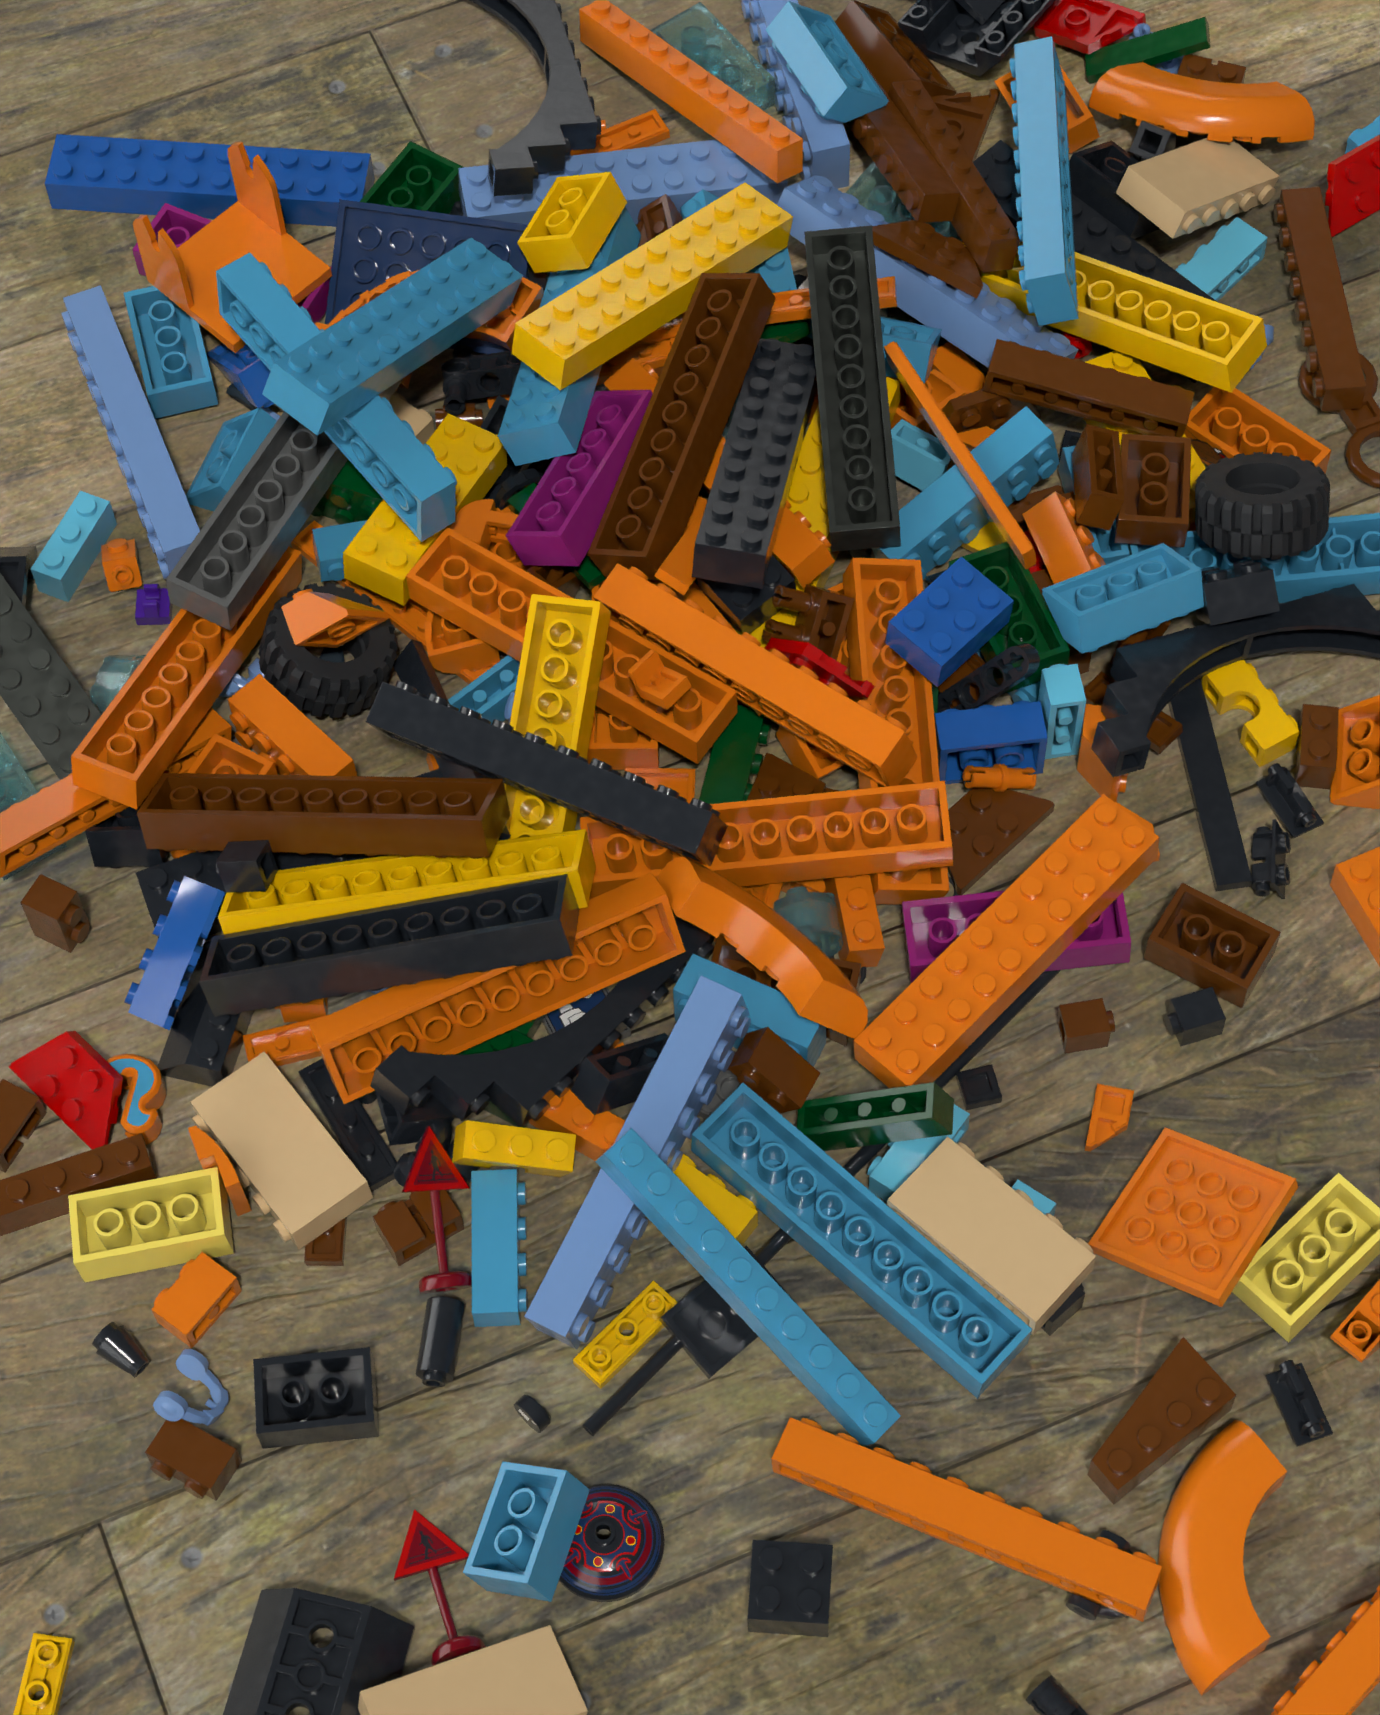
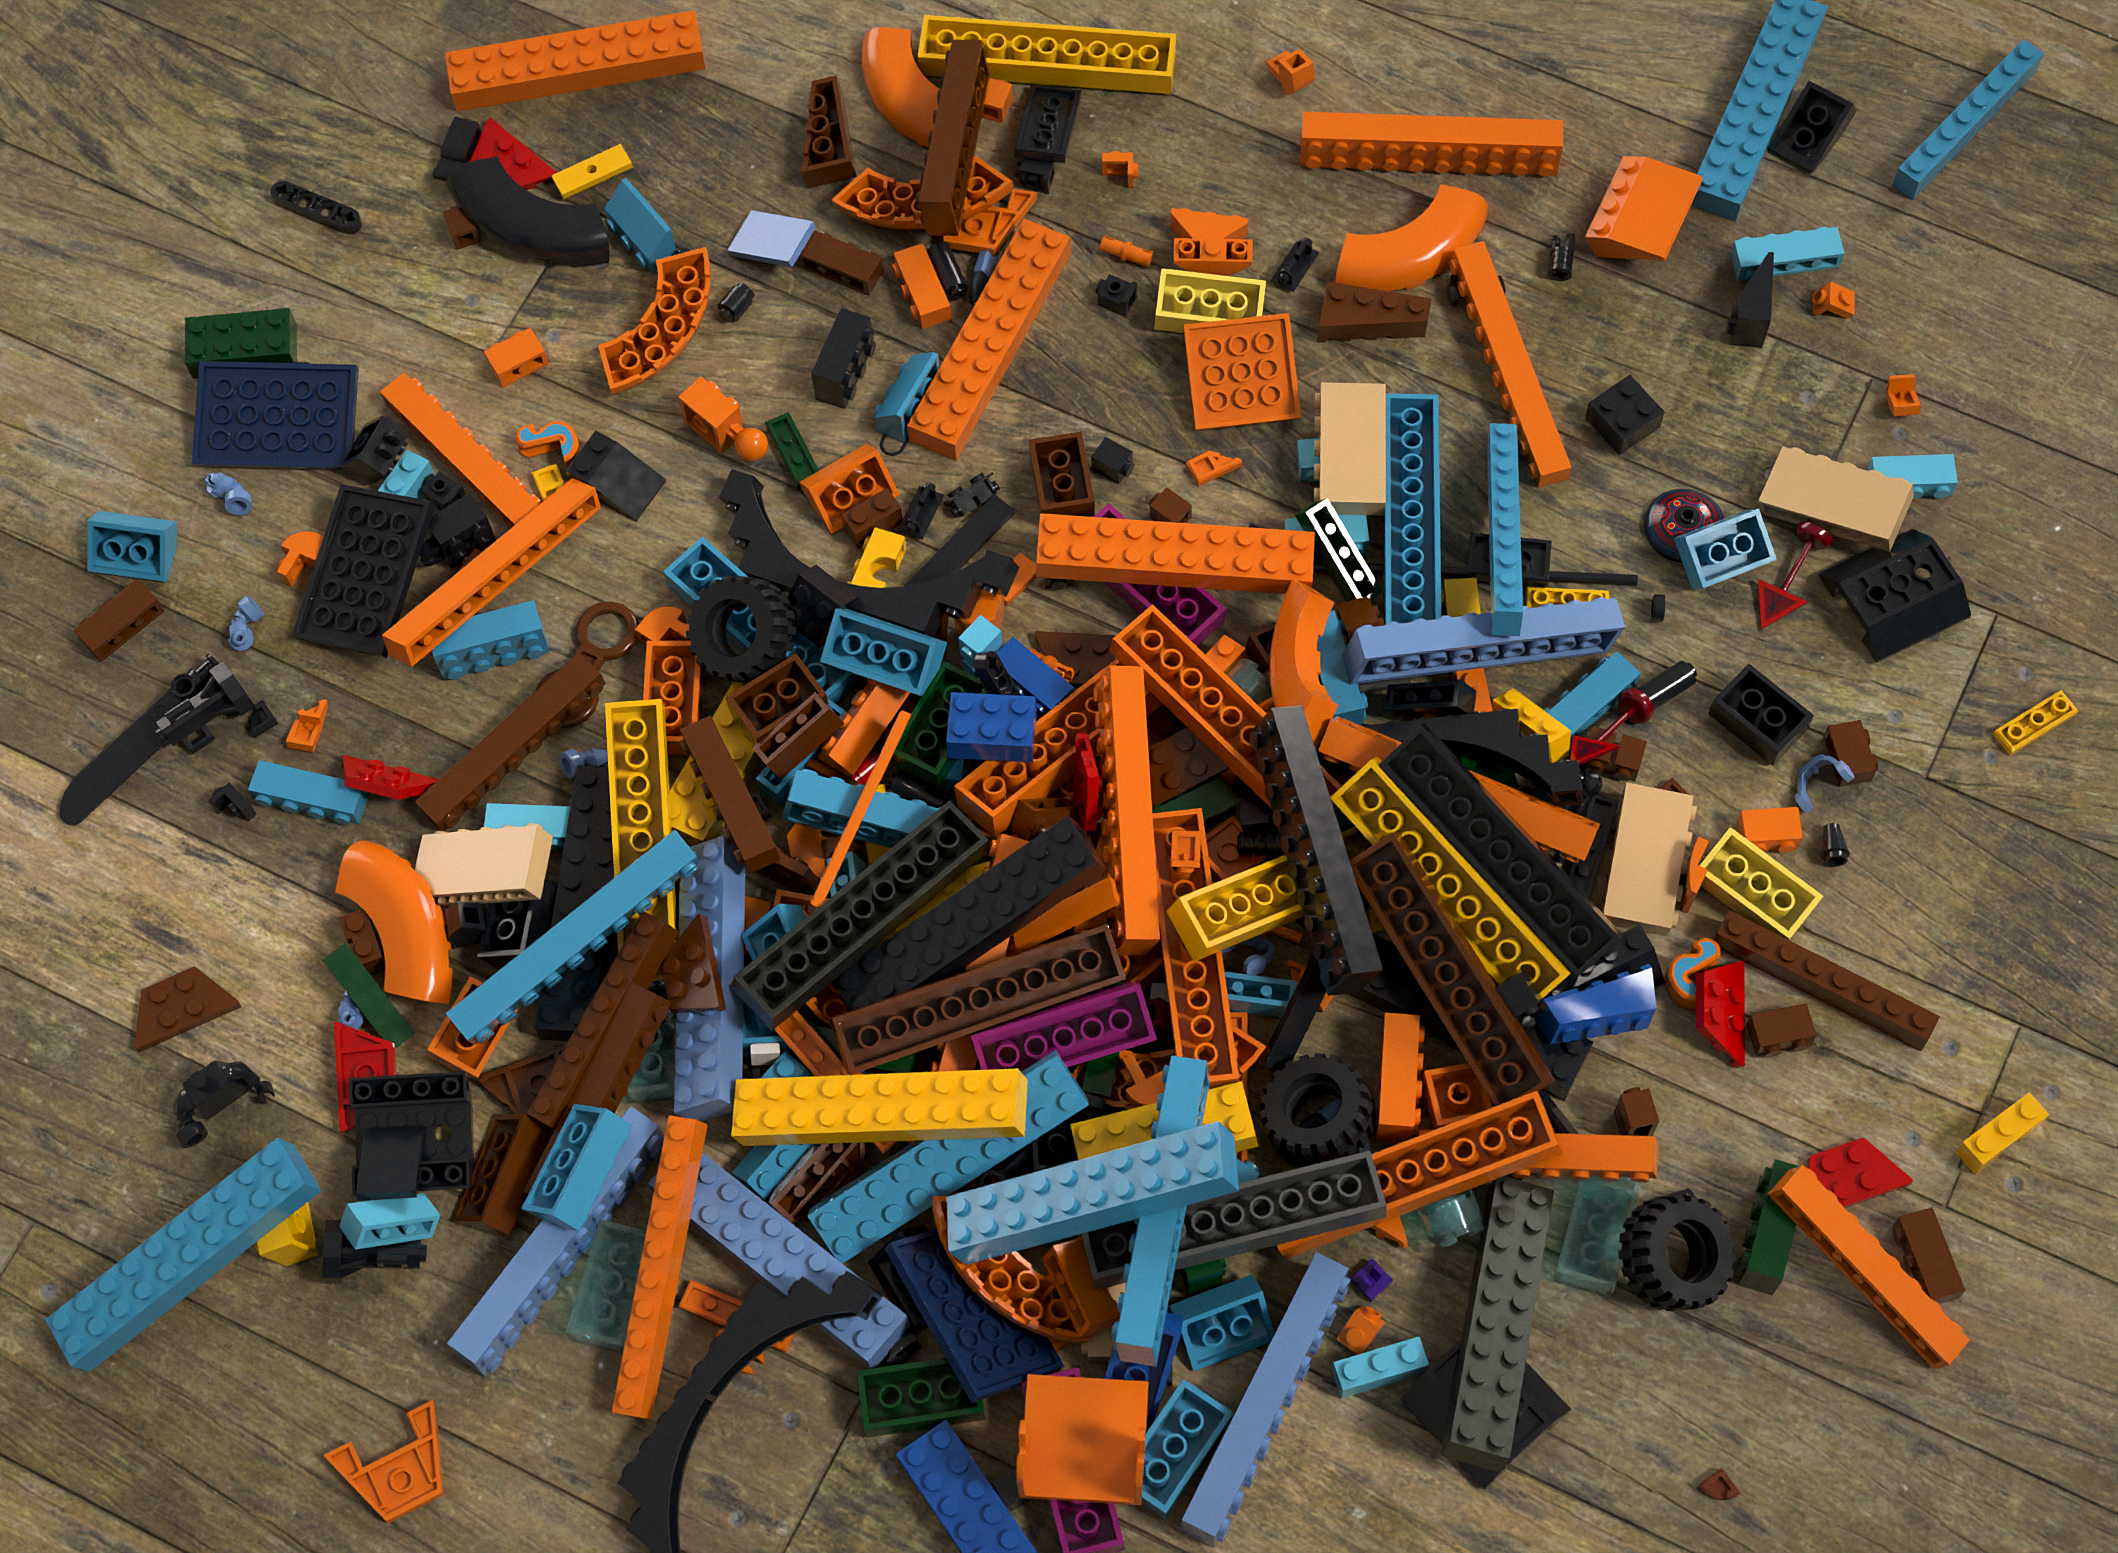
camera: 130 degrees left, 5 degrees up
orange slope [281,589,389,648] -> none
yellow brick [517,172,627,273] -> none
none -> orange brick [635,607,691,646]

